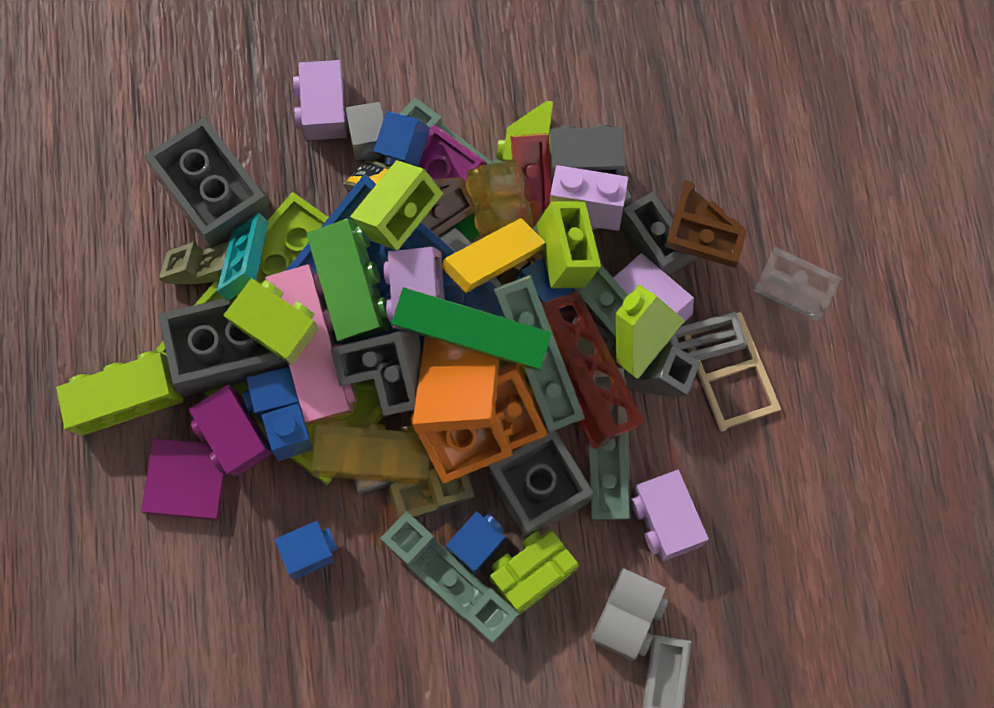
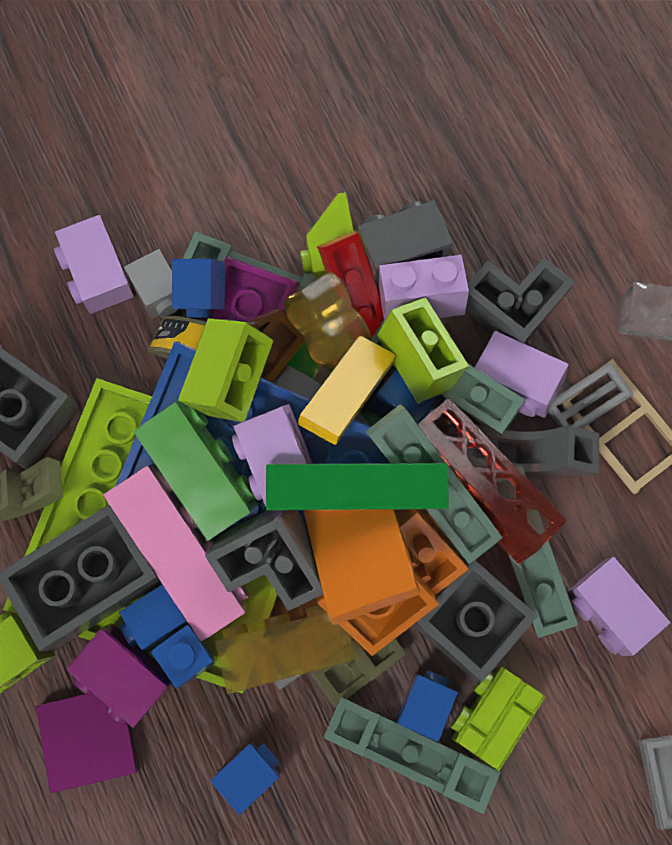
camera: 20 degrees left, 5 degrees up
teal plate [217,212,268,301] -> none
lime brick [224,278,319,365] -> none
light grey brick [590,568,668,661] -> none
lime slope [616,284,685,379] -> none
reddish brown wing [665,180,747,268] -> none

